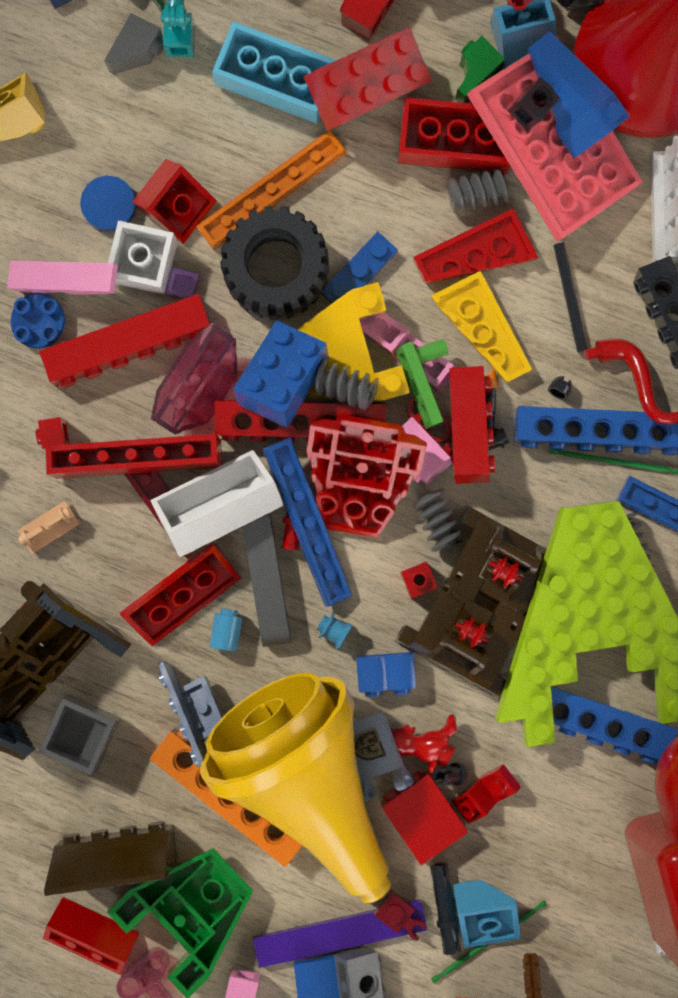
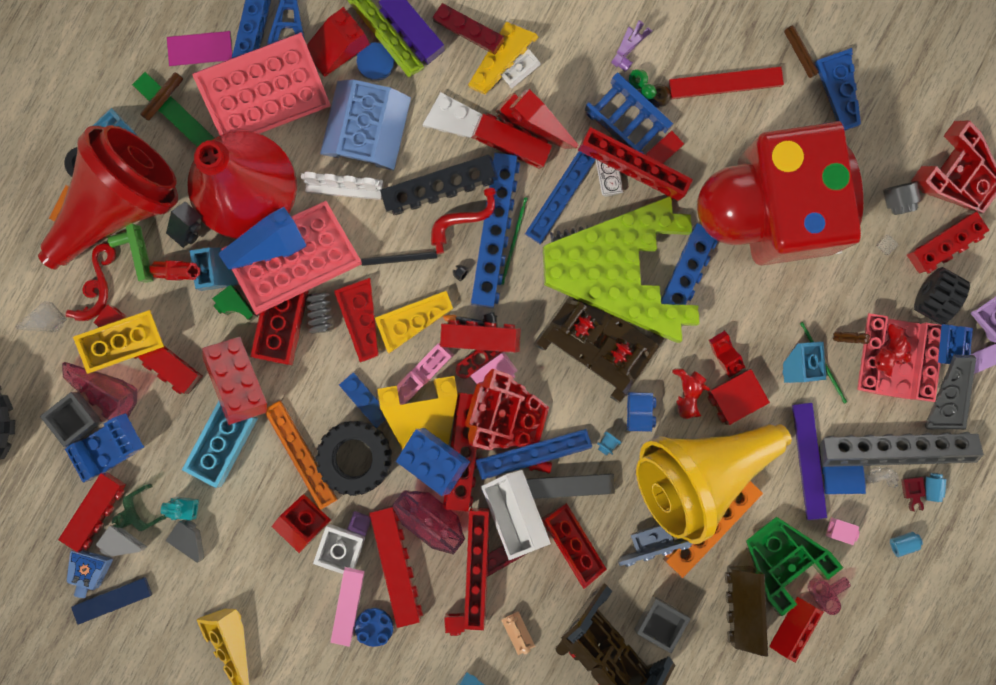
camera: 90 degrees left, 0 degrees up
blue tile [80,175,136,232] -> none
dark azure brick [209,608,243,651] -> none
dark grey piece [315,359,379,410] -> none
sand blue flag [353,711,413,802] -> none
dark red plate [374,889,427,941] -> none
bright green piece [396,339,448,430] -> none
red plate [400,561,438,599] -> none
dark grey piece [414,488,463,552] -> none
black pin [430,862,462,955] -> none
black pin [433,762,468,787] -> none
black brick [507,77,560,131] -> none

